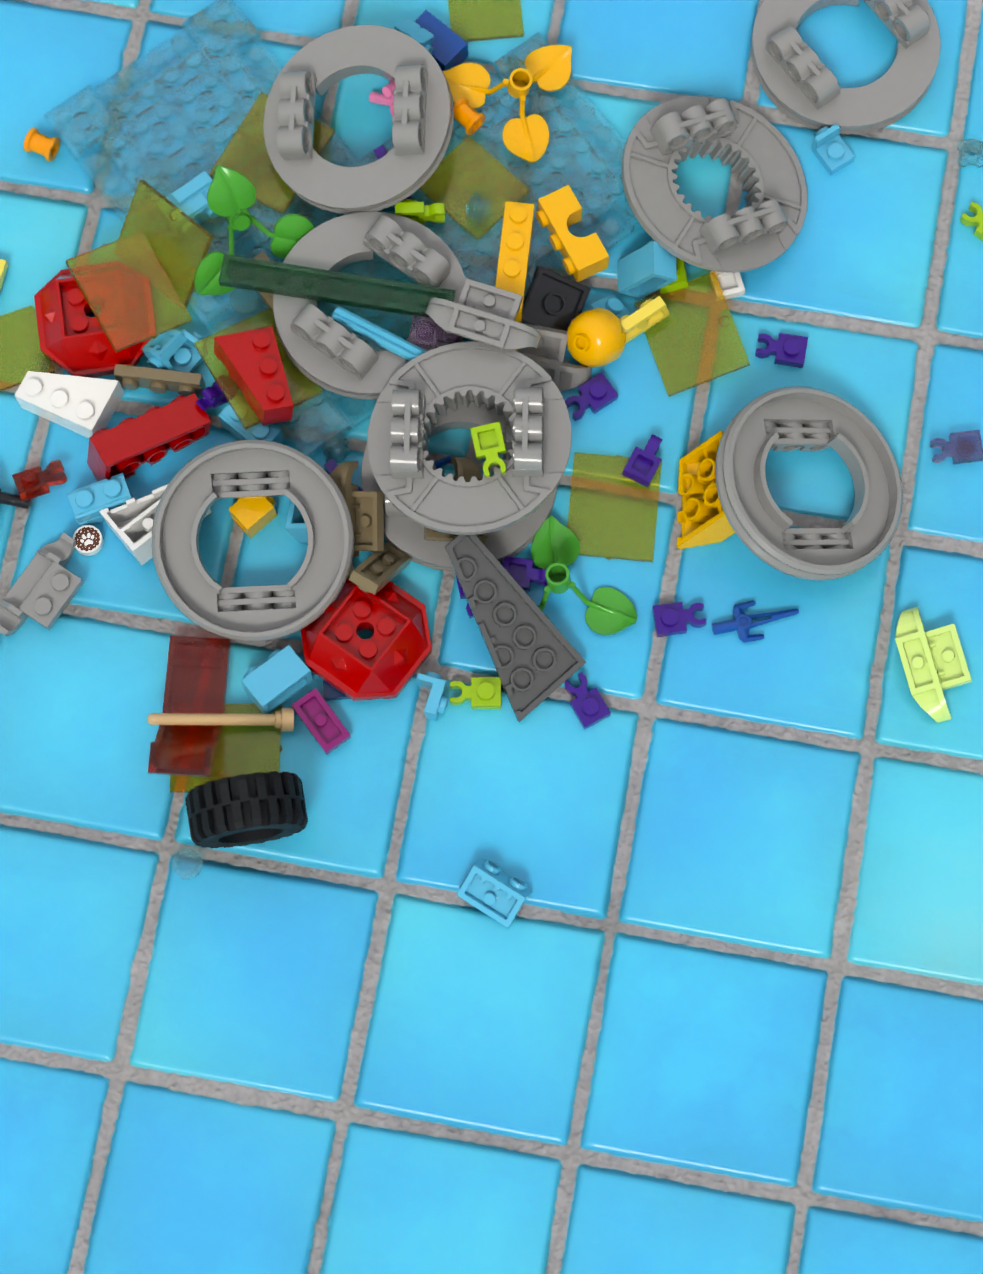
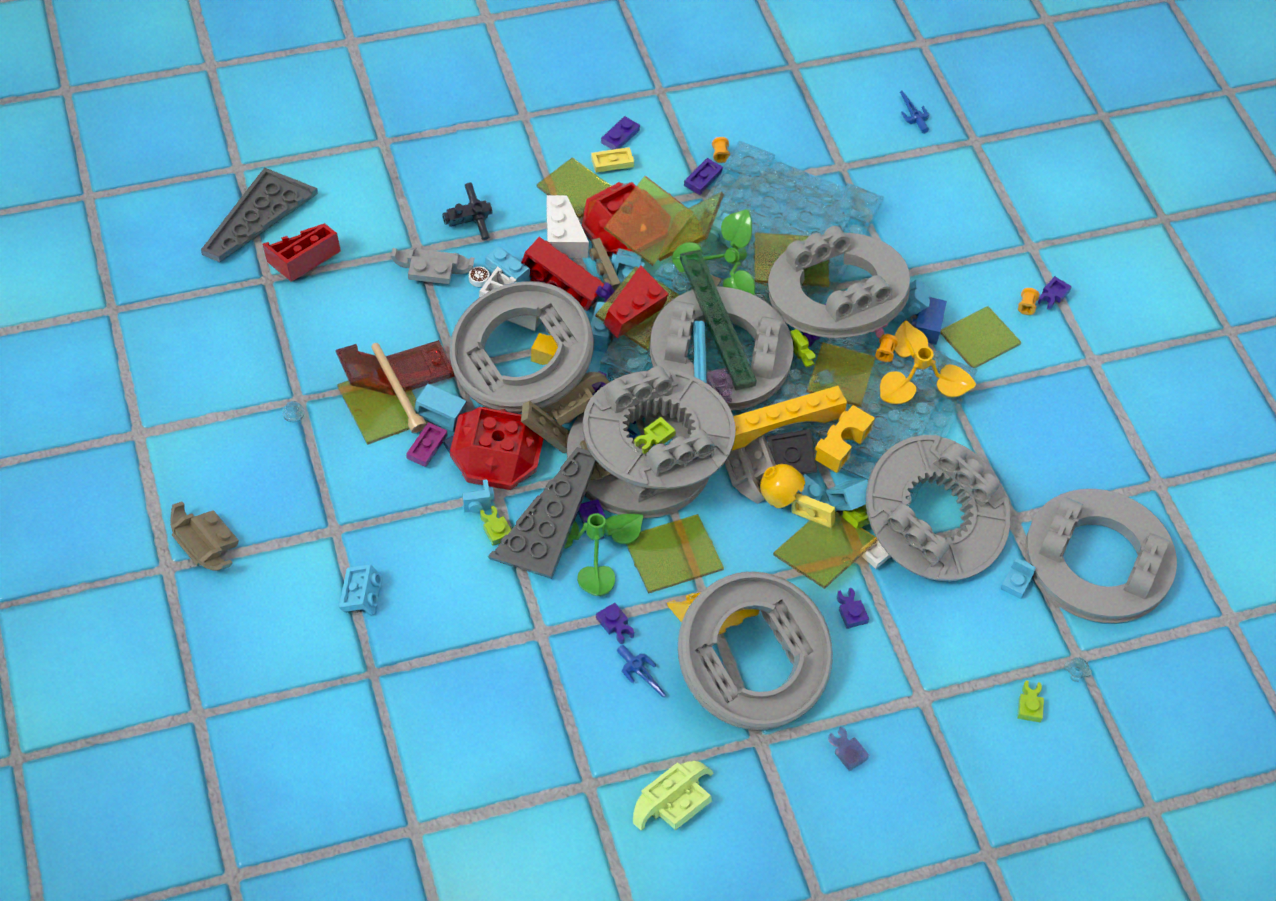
camera: 55 degrees right, 20 degrees down
clear red plate [12,460,67,502] -> none
black tyre [185,771,308,848] -> none
light grey plate [425,278,541,351] -> none
dark purple plate [564,672,611,730] -> none
dark purple plate [565,372,618,421] -> none
dark purple plate [621,434,663,488] -> none
none -> dark tan plate [170,502,239,570]
none -> dark purple plate [684,158,723,195]

